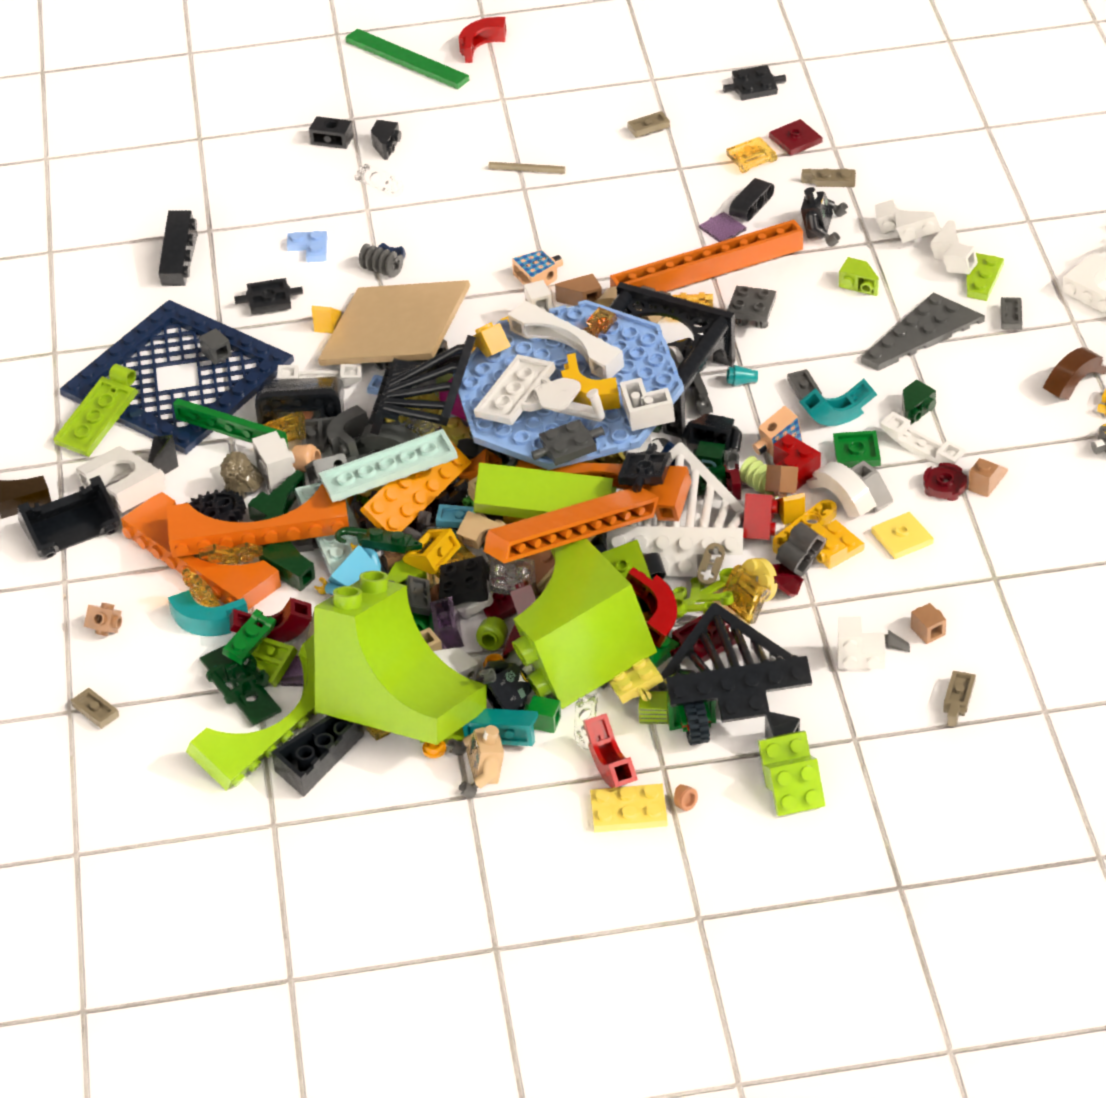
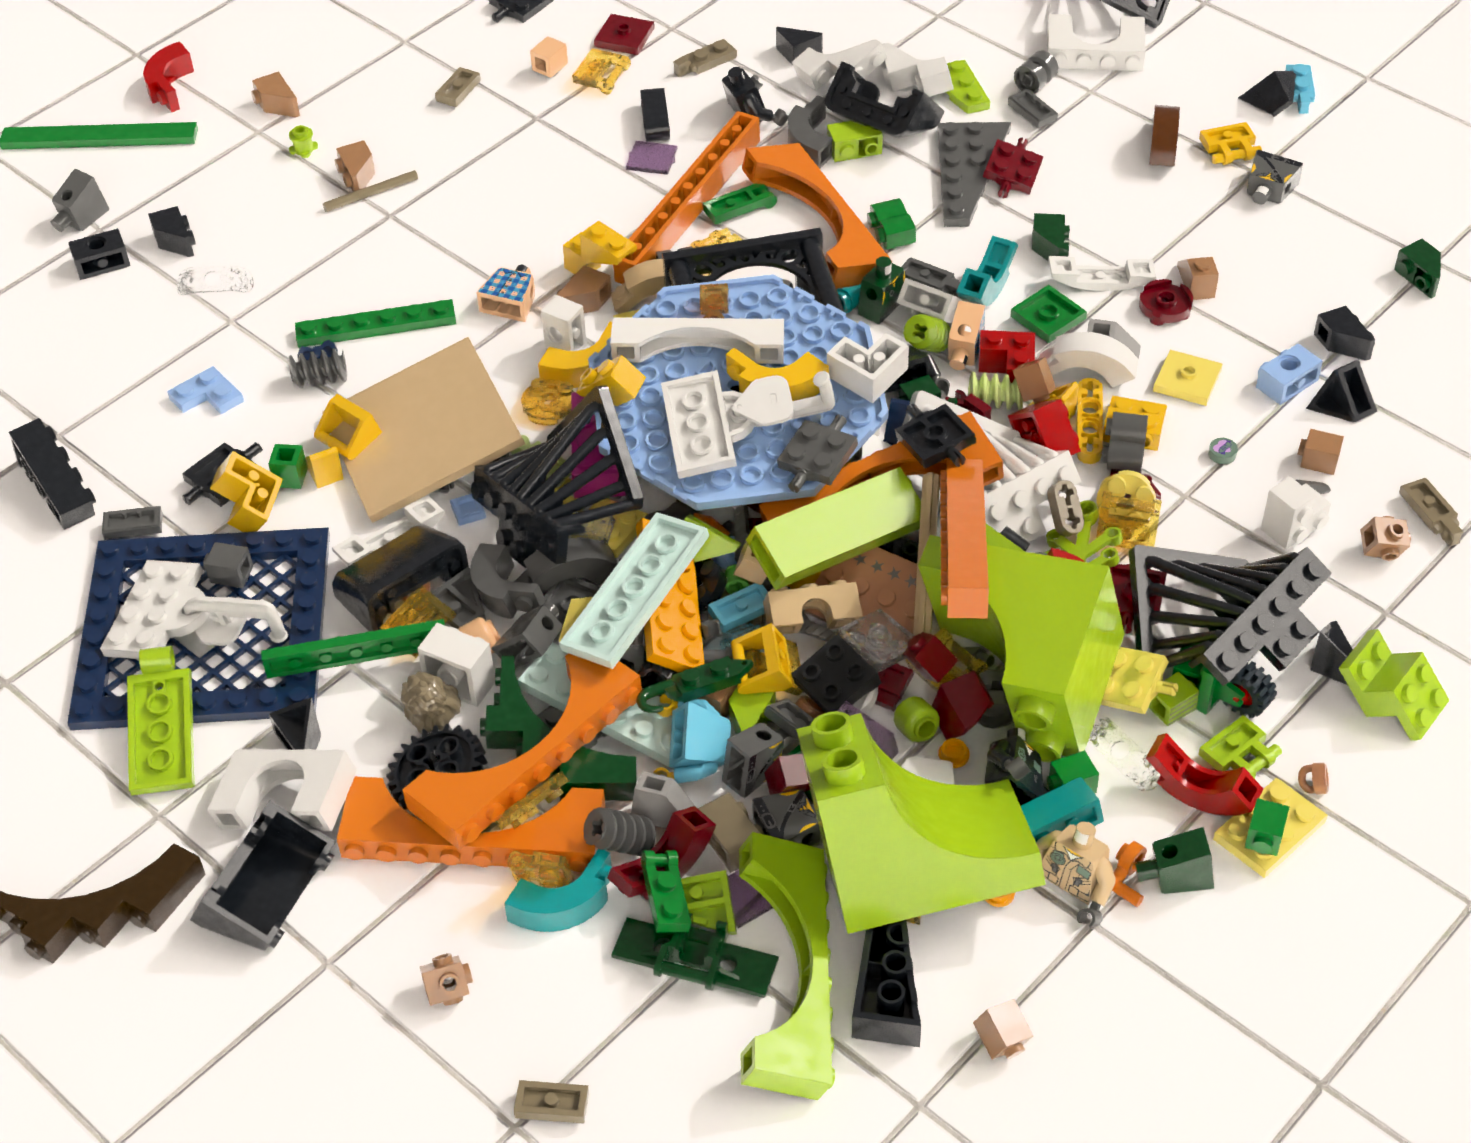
camera: 40 degrees left, 5 degrees up
dark grey plate [727,285,777,329] -> none
none -> dark grey torso [50,168,110,232]
none -> white plate [100,560,288,659]
none -> dark grey plate [102,506,163,540]
none -> yellow brick [210,451,283,532]
none -> medium nougat slope [251,71,300,117]
none -> green brick [268,444,308,489]
none -> lime brick [289,125,318,158]
none -> green plate [294,299,456,348]
none -> yellow tile [314,394,382,460]
none -> medium nougat slope [334,140,376,192]
none -> light nougat brick [530,36,568,78]
none -> yellow arch [563,220,637,274]
none -> dark grey piece [583,807,656,857]
none -> light grey slope [631,771,695,829]
none -> lime slope [684,514,741,562]
none -> green plate [703,184,777,225]
none -> orange arch [742,143,893,289]
none -> black slope [776,26,823,65]
none -> dark grey arch [788,95,832,169]
none -> black windscreen [825,61,945,138]
none -> dark green torso [857,256,906,325]
none -> green brick [867,198,916,250]
none -> white brick [896,278,963,324]
none -> lime piece [903,314,951,353]
none -> brick [973,999,1034,1060]
none -> dark red plate [983,137,1044,199]
none -> dark grey wheel [1014,50,1059,94]
none -> orange plate [1112,841,1147,907]
none -> dark green torso [1135,827,1214,894]
none -> lime plate [1198,715,1282,778]
none -> sand green tile [1208,437,1238,465]
none -> green brick [1245,798,1290,856]
none -> light blue brick [1256,343,1323,405]
none -> black slope [1306,360,1378,422]
none -> black slope [1314,305,1376,361]
none -> medium nougat brick [1360,516,1411,561]

